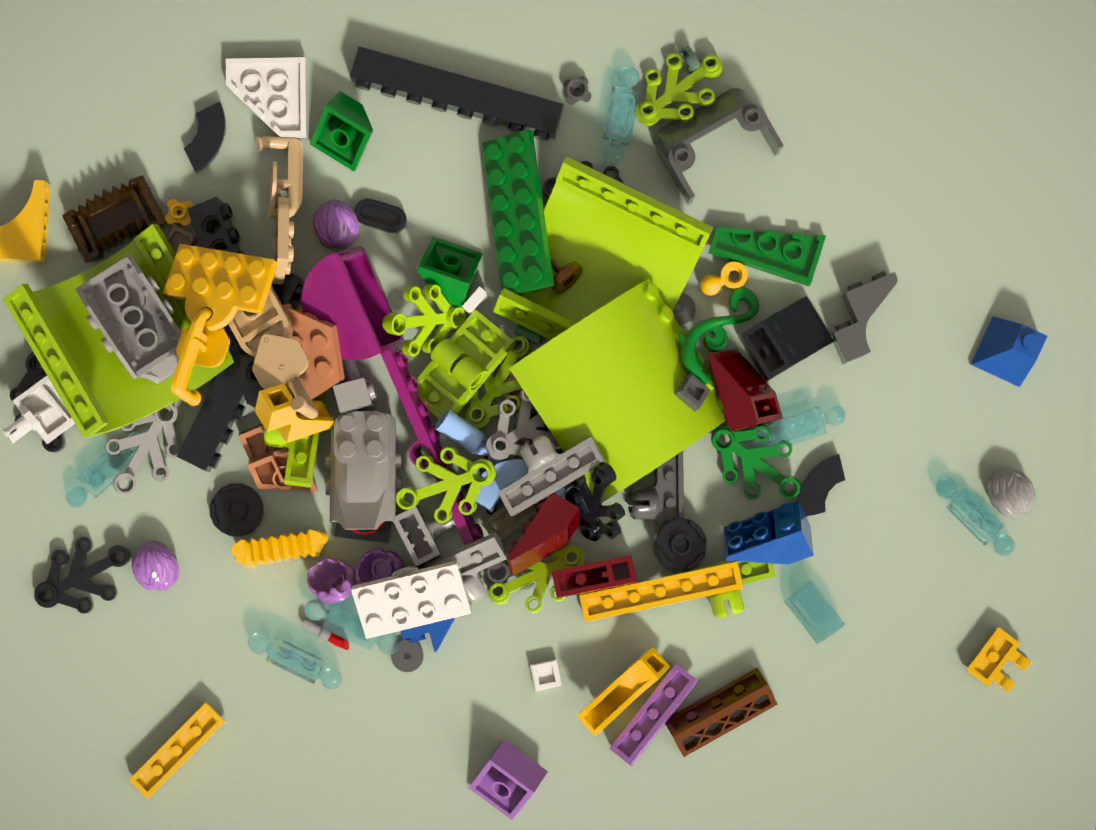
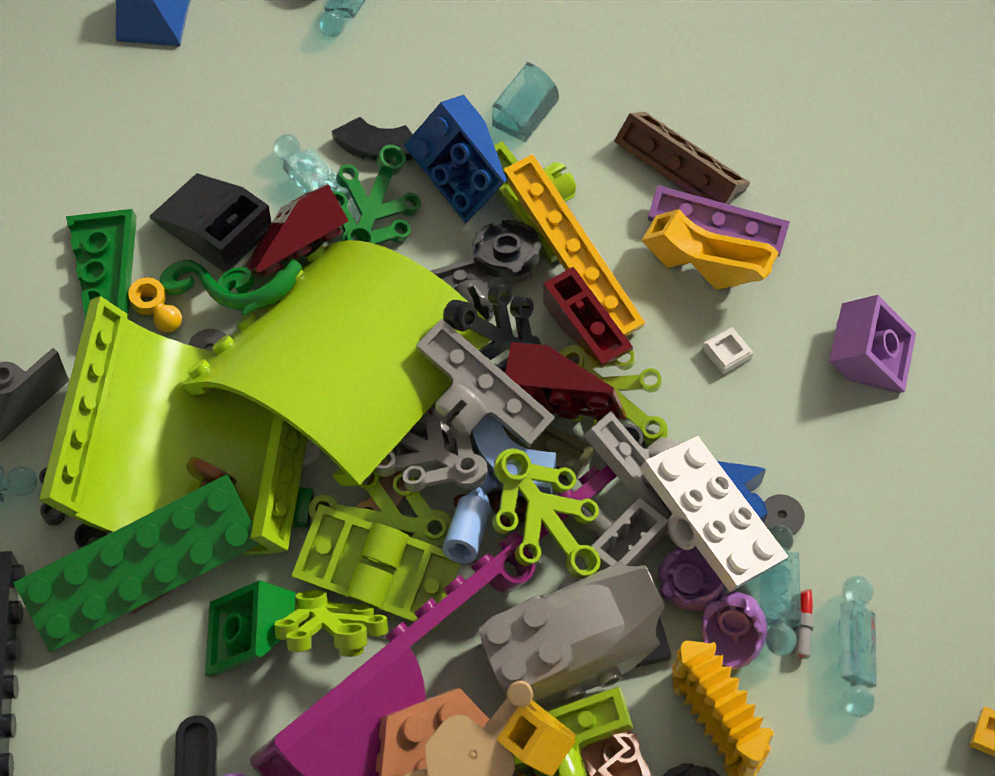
camera: 115 degrees left, 25 degrees down
light grey brick [333,359,378,414] -> none
white tile [462,286,487,316] -> none
dark grey tile [674,373,710,412] -> none
dark grey arch [831,271,898,364] -> none

